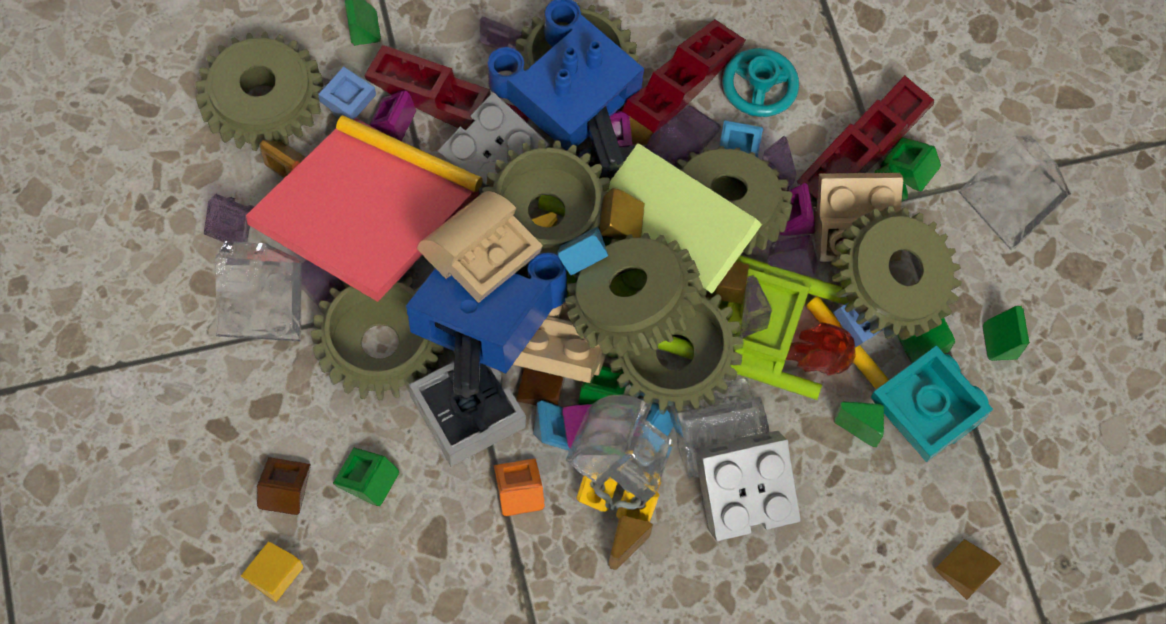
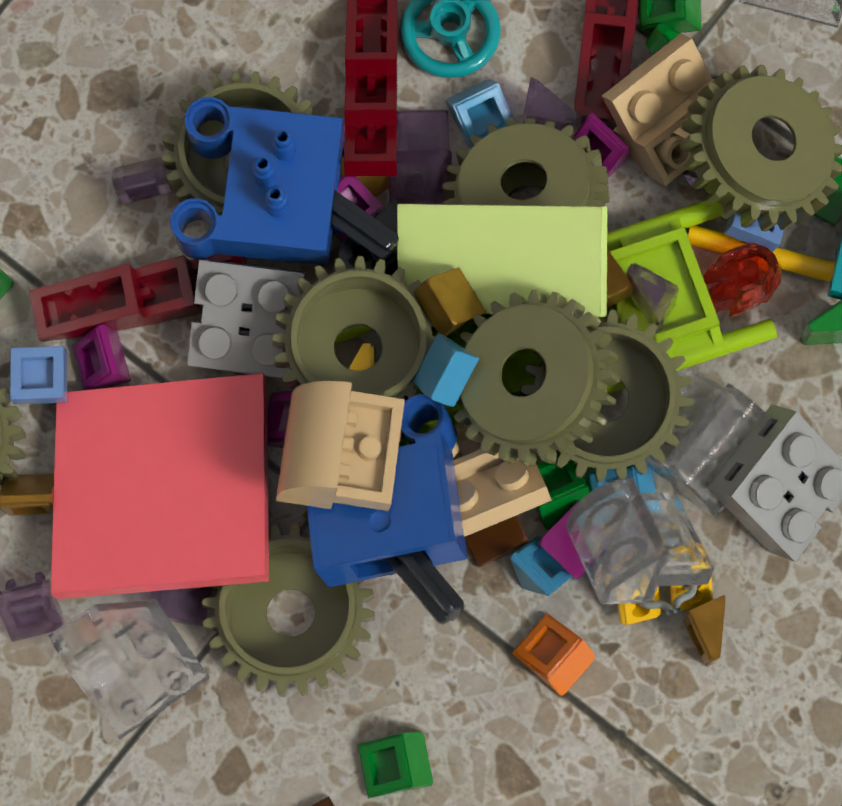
camera: 30 degrees left, 10 degrees up
yellow bar [336,115,483,192] -> none
piece [409,362,526,467] -> none
clear purple slope [767,234,818,277] -> none

